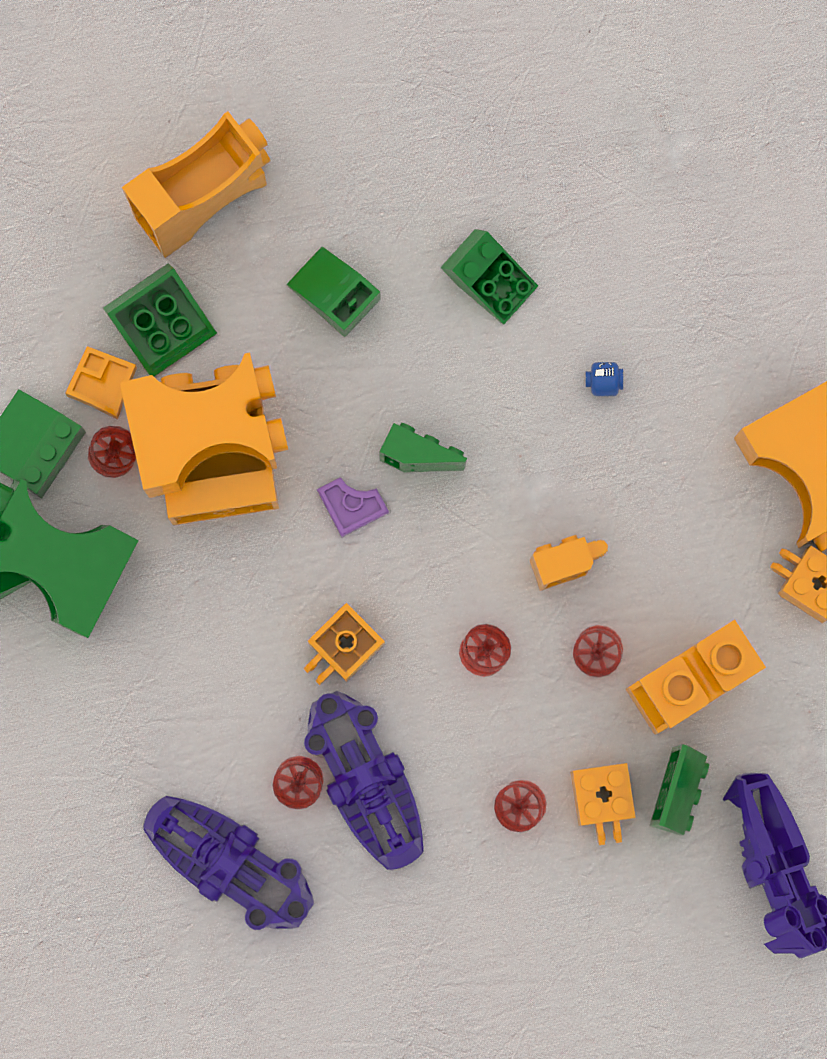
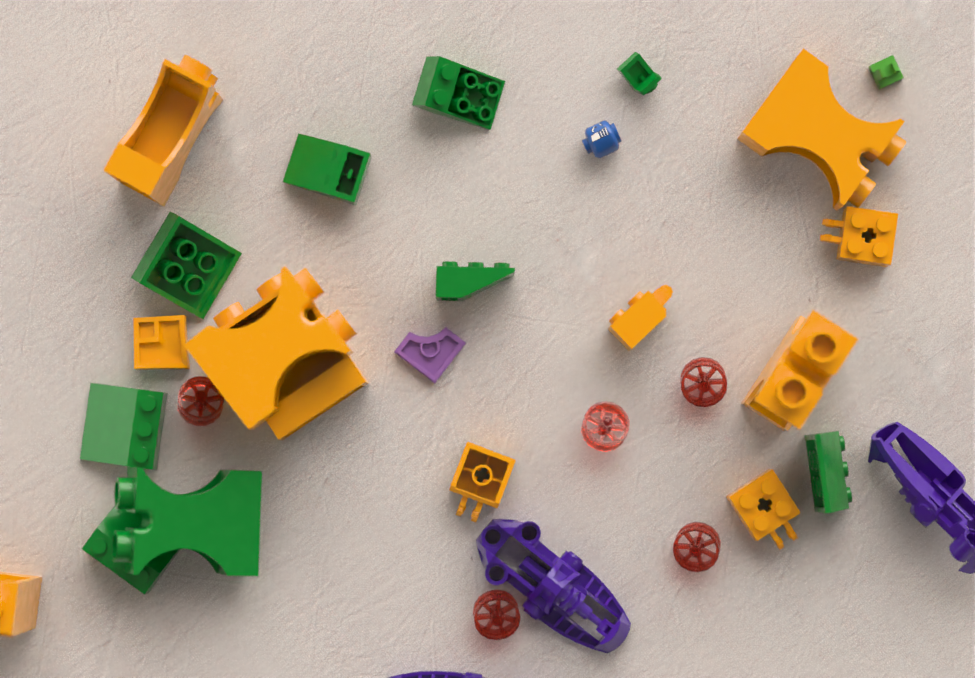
camera: 20 degrees left, 5 degrees up
none -> green bracket [617,52,662,95]

